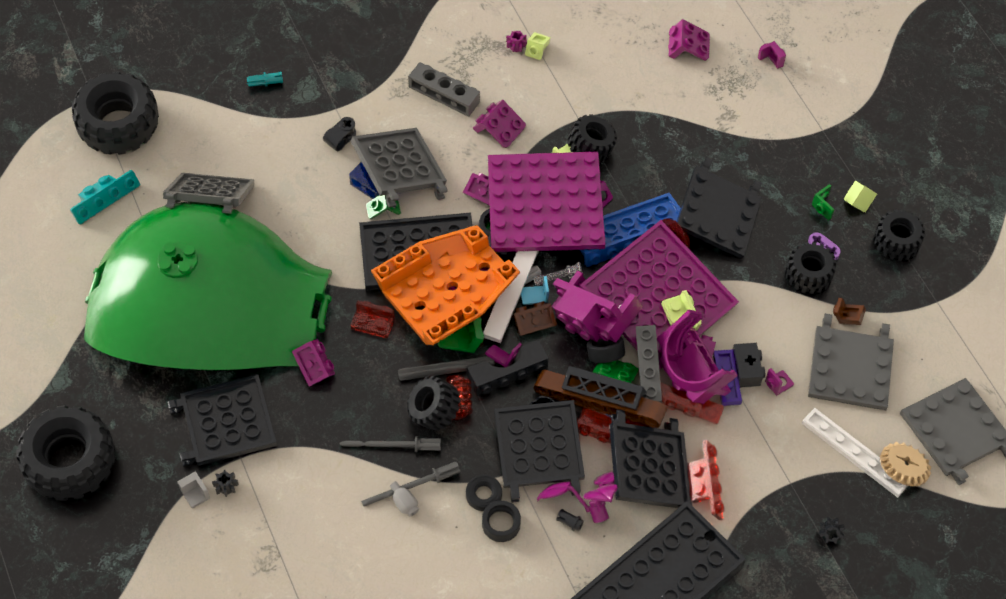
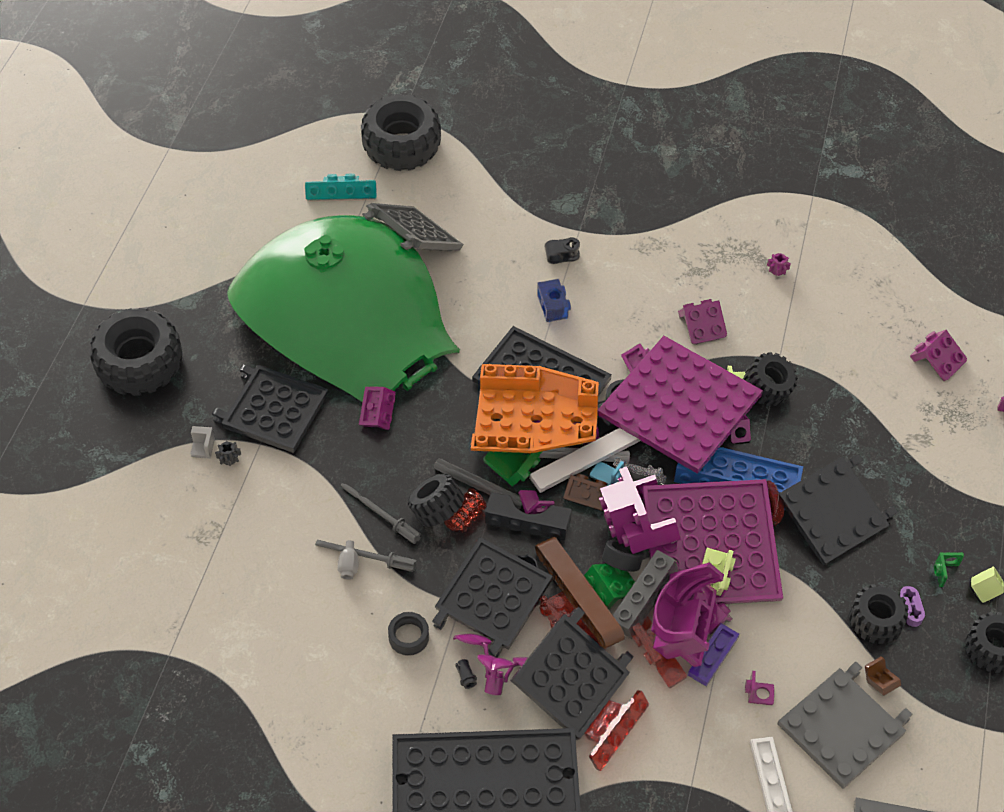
camera: 40 degrees right, 5 degrees down
teal axle [247,72,283,87] -> none
clear red bracket [350,301,395,339] -> none
dark grey plate [351,127,448,208] -> none
bracket [366,195,401,219] -> none
dark grey brick [408,62,480,117] -> none
black tyre [466,474,502,511] -> none
yellowish green bracket [525,32,551,60] -> none
black fence [562,366,647,411] -> none
black brick [733,342,766,388] -> none

